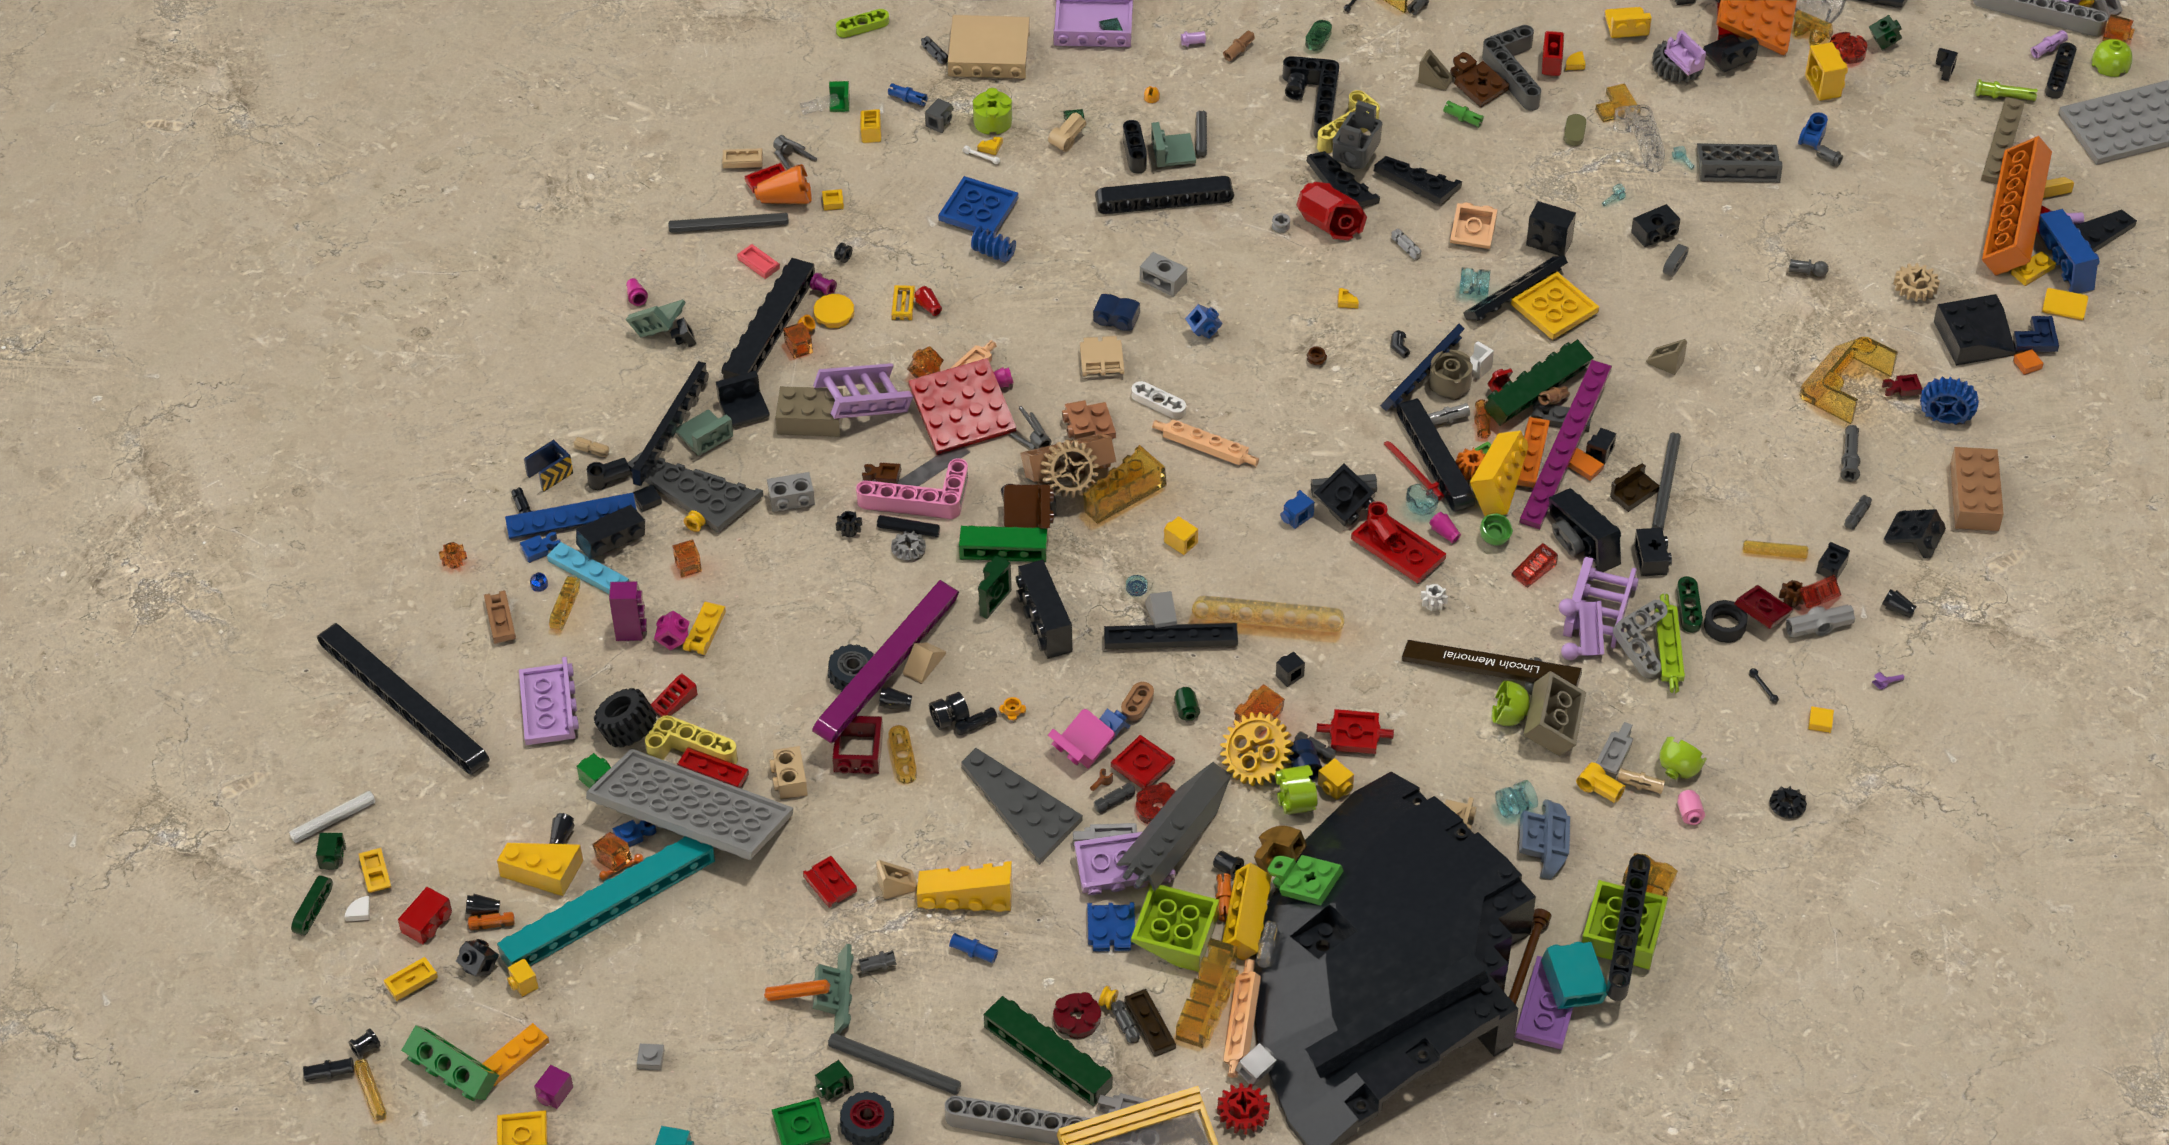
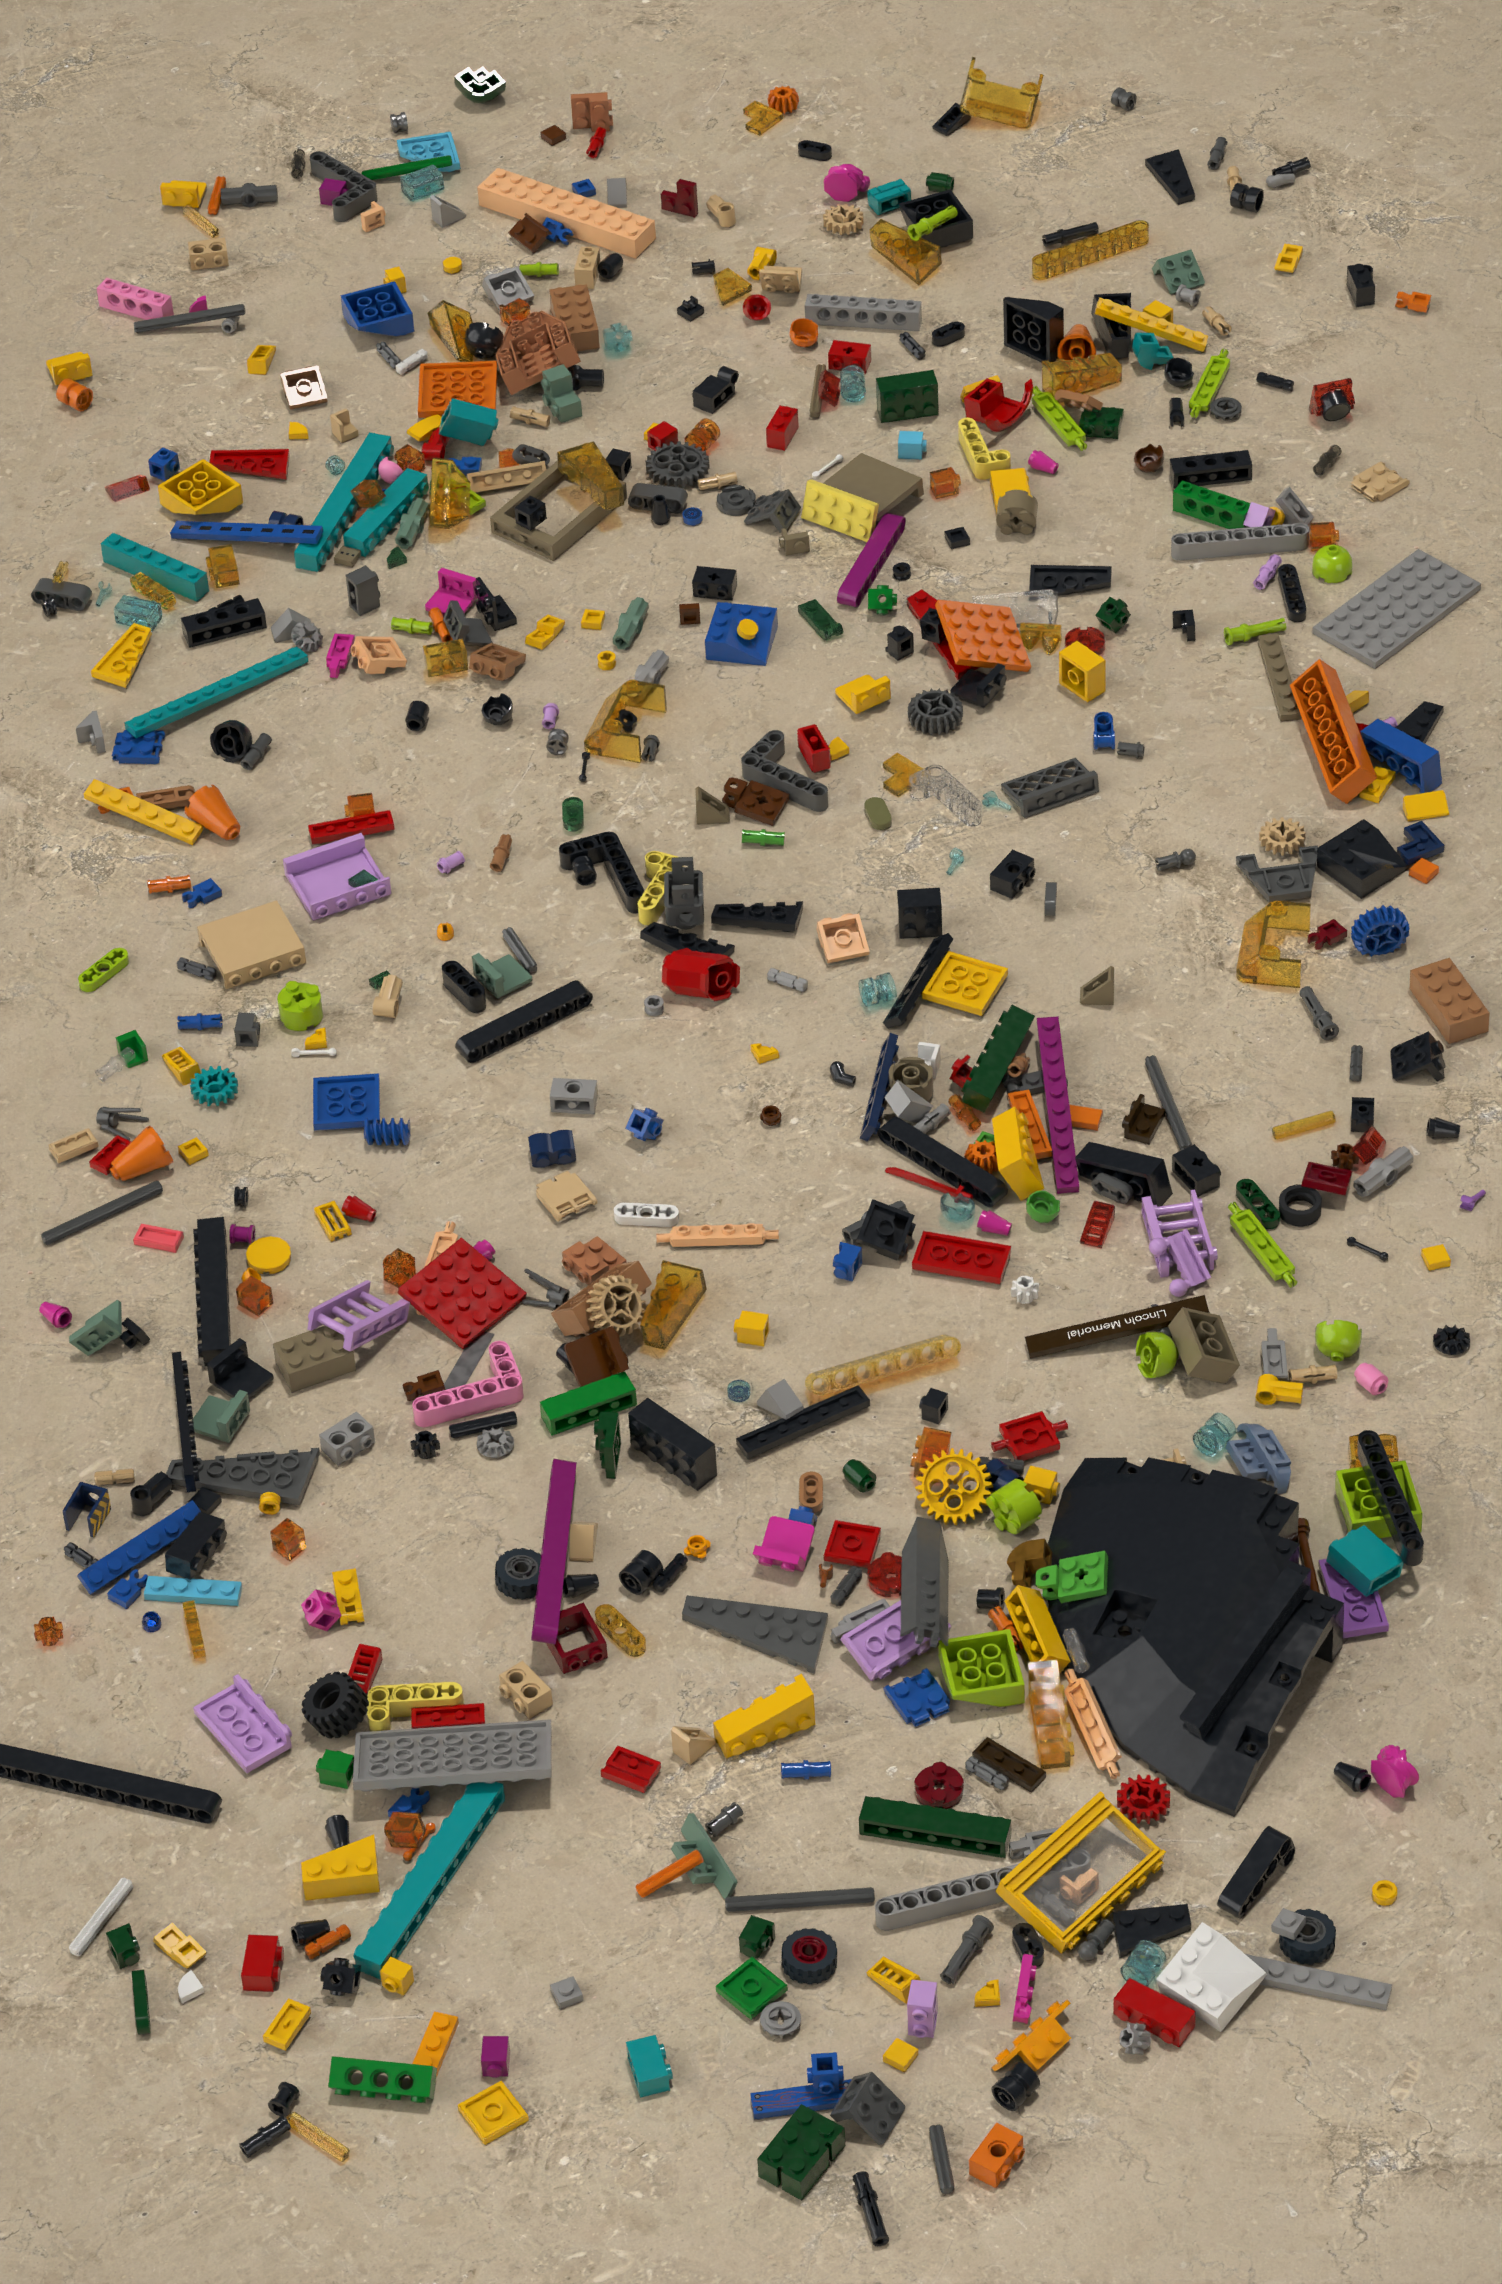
camera: 25 degrees left, 5 degrees down
medium nougat plate [484,590,516,644] -> none
magenta wedge [609,581,647,641] -> none
yellow bush [1098,986,1119,1010] -> none
light grey brick [1235,1043,1277,1086] -> none
red piece [1367,501,1401,546] -> none
black brick [1586,428,1617,464] -> none
light grey beam [1613,600,1668,678] -> none
lavender hinge [1664,30,1706,76] -> none
none -> teal gear [190,1066,238,1106]
none -> light grey slope [885,1080,933,1123]
none -> dark grey wing [1236,845,1318,903]

